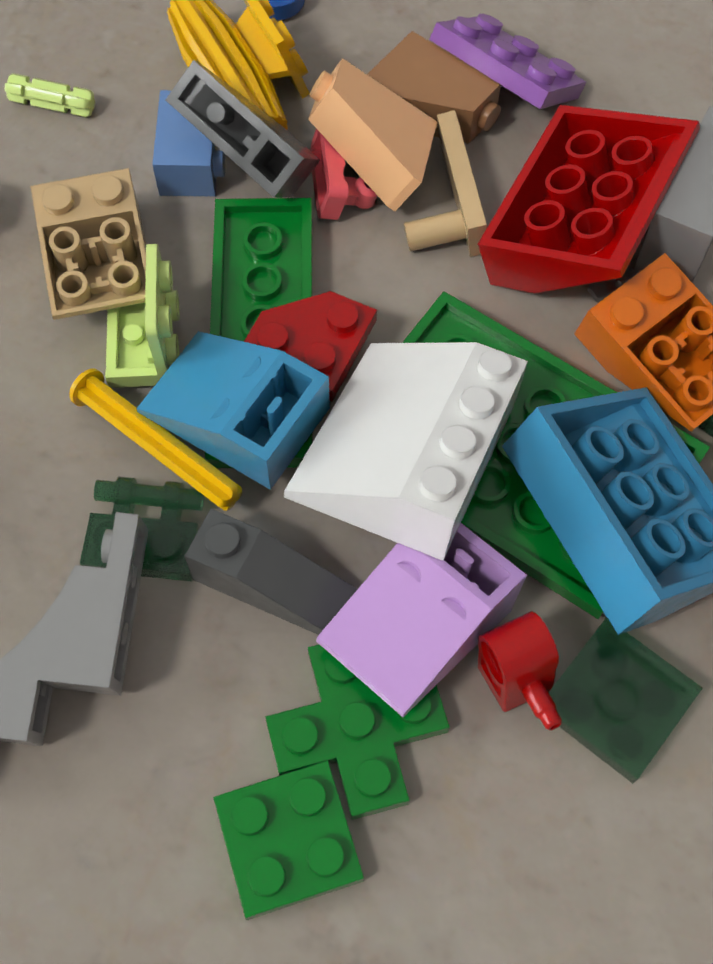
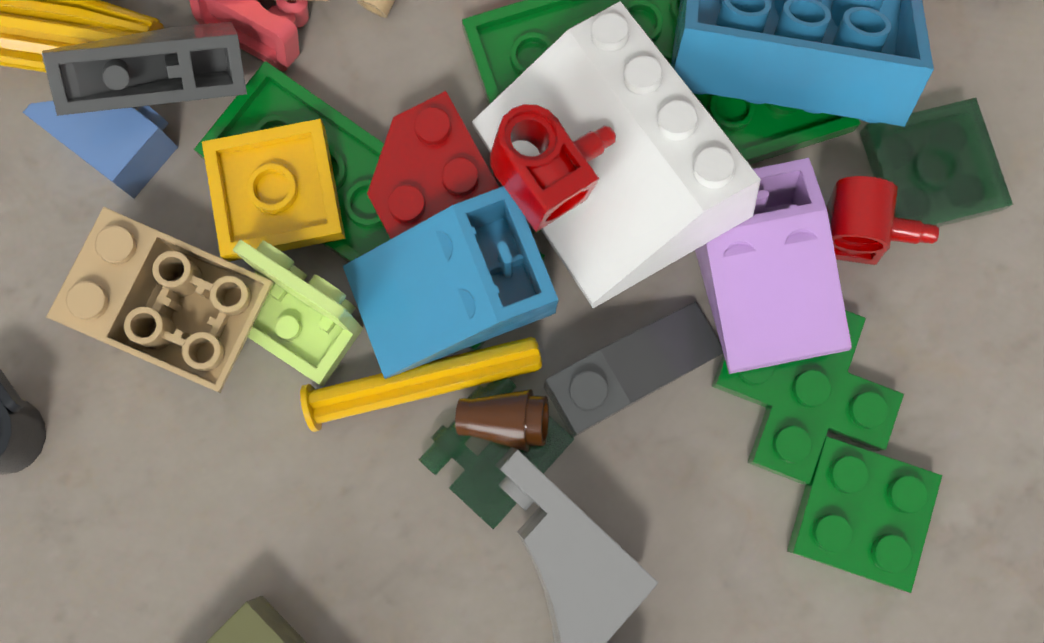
camera: 55 degrees left, 15 degrees up
none -> yellow plate [202,119,346,262]
none -> reddish brown cone [455,389,549,452]
none -> red piece [490,104,616,232]

